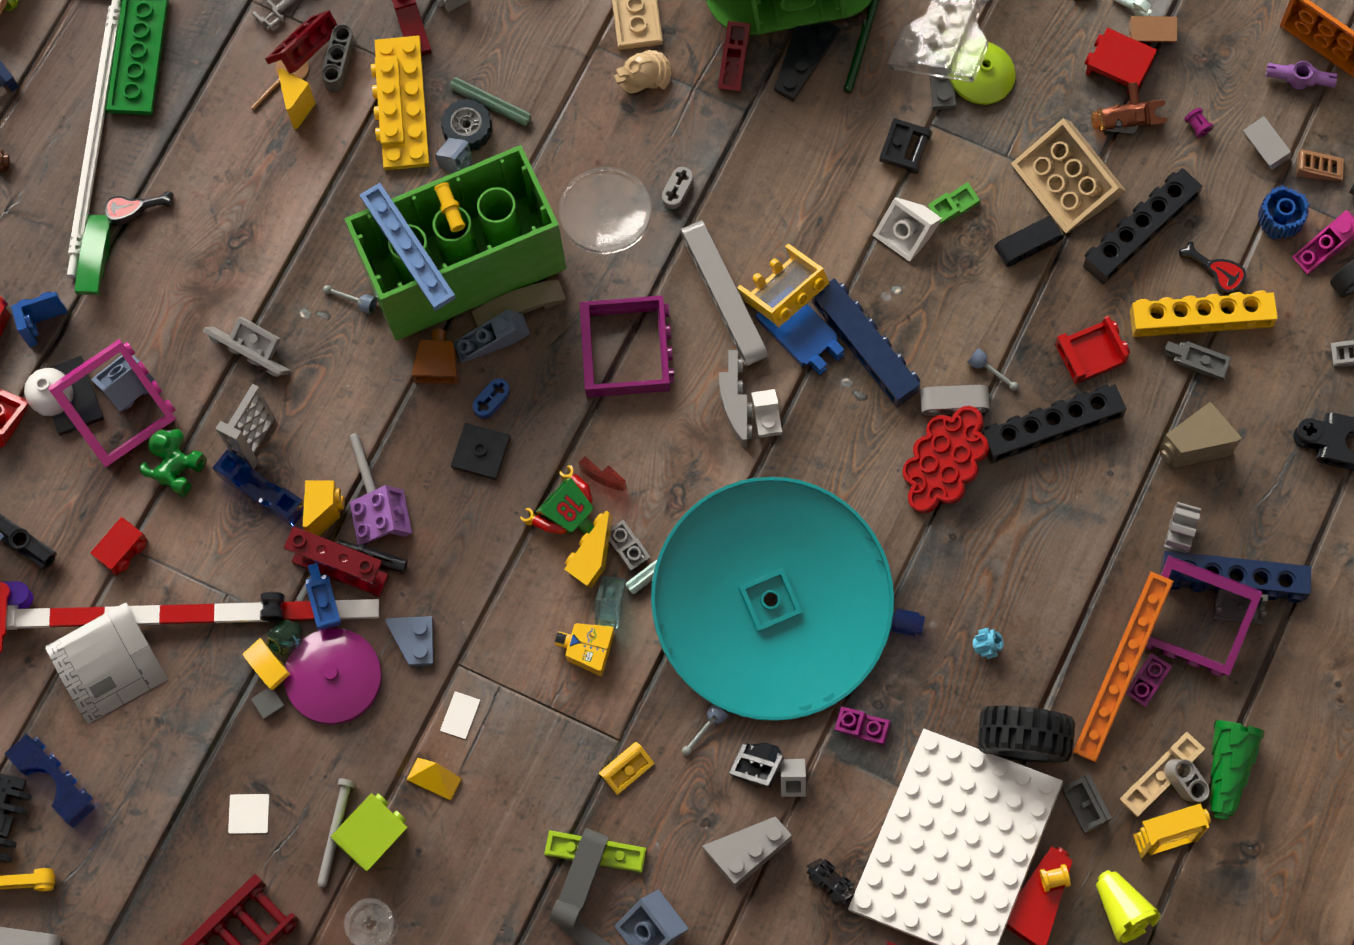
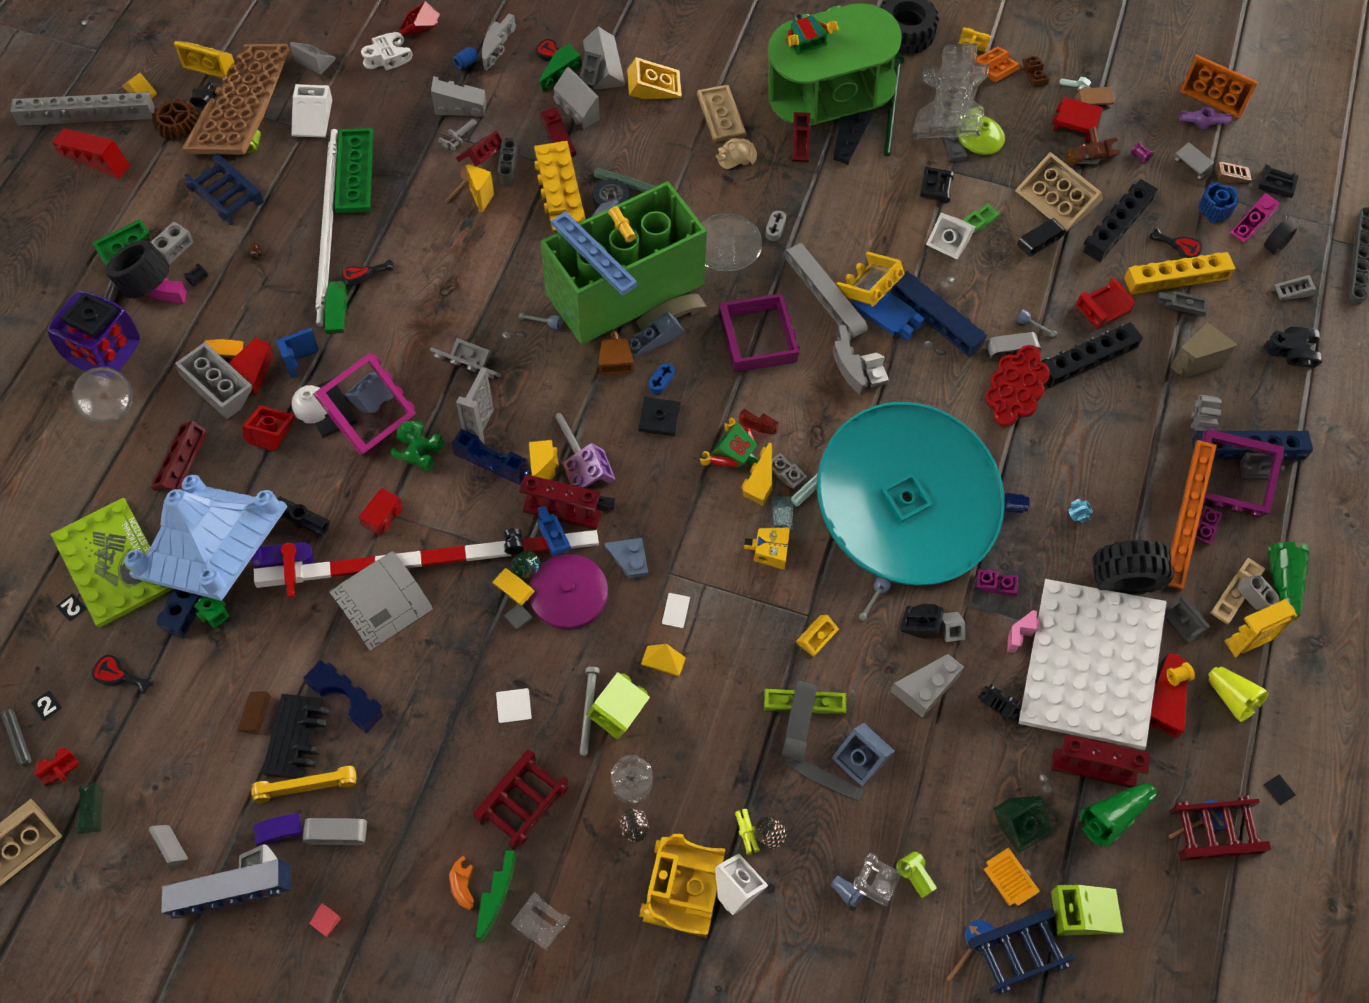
camera: 15 degrees left, 10 degrees down
none -> bright pink slope [1007,610,1040,653]

